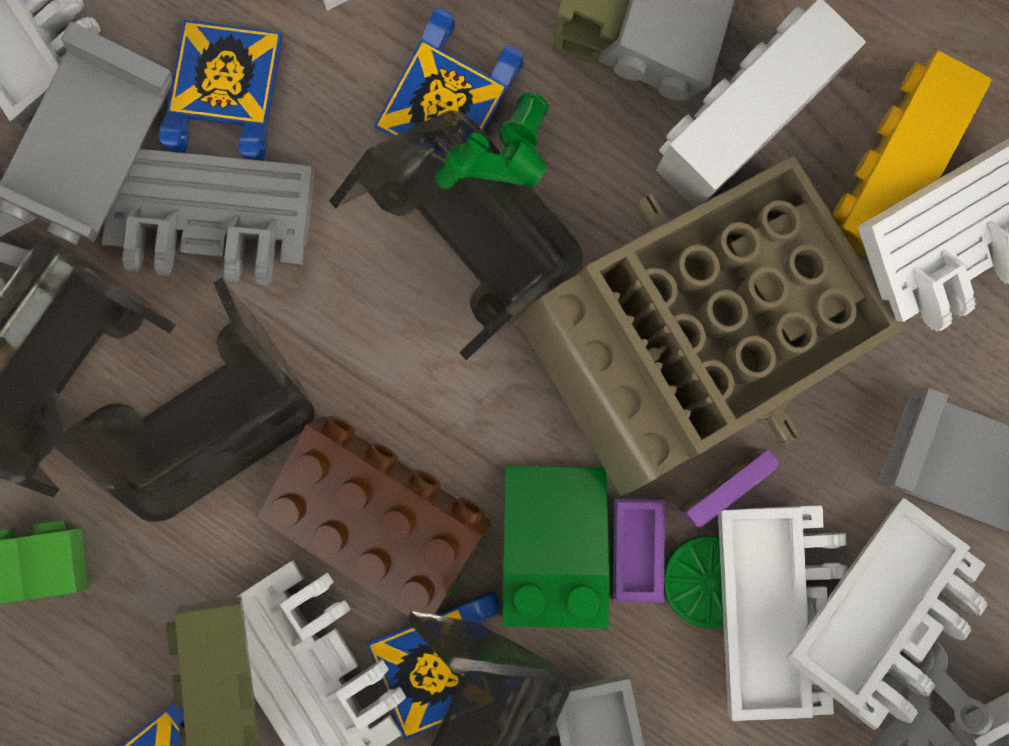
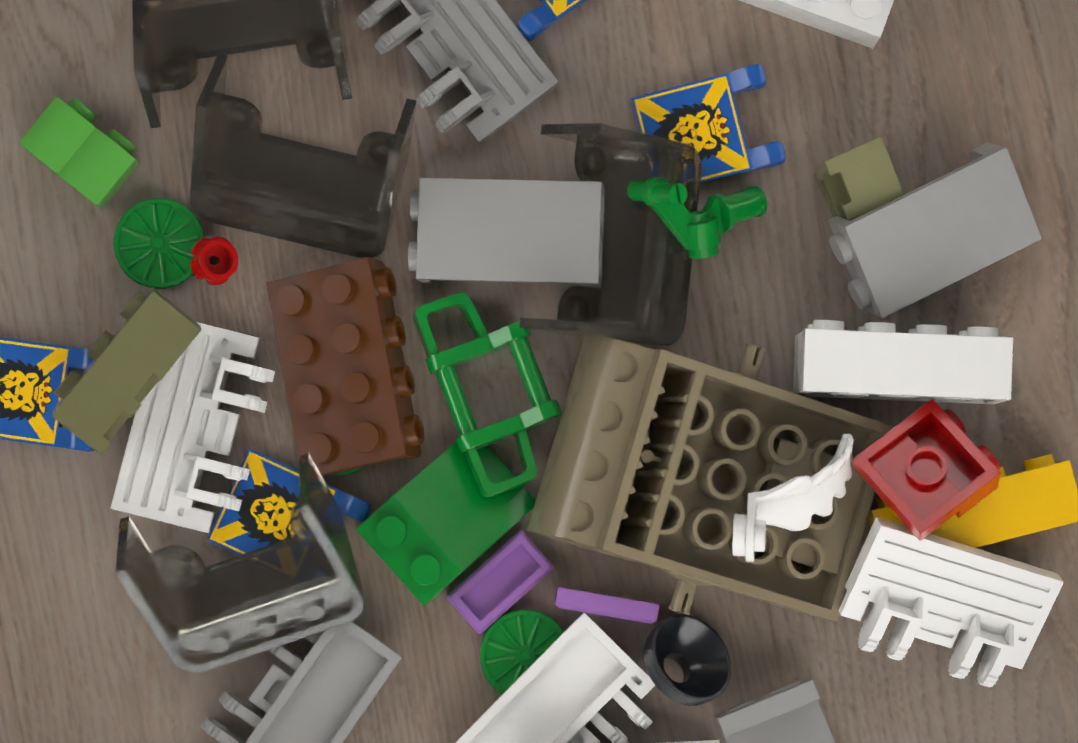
camera: 45 degrees right, 0 degrees up
none -> green wheel [113,198,204,289]
none -> red plate [190,236,238,285]
none -> light grey panel [408,178,605,288]
none -> green bar [413,292,562,498]
none -> black piece [644,614,731,706]
none -> white plant [733,434,853,562]
none -> red plate [852,399,1001,541]

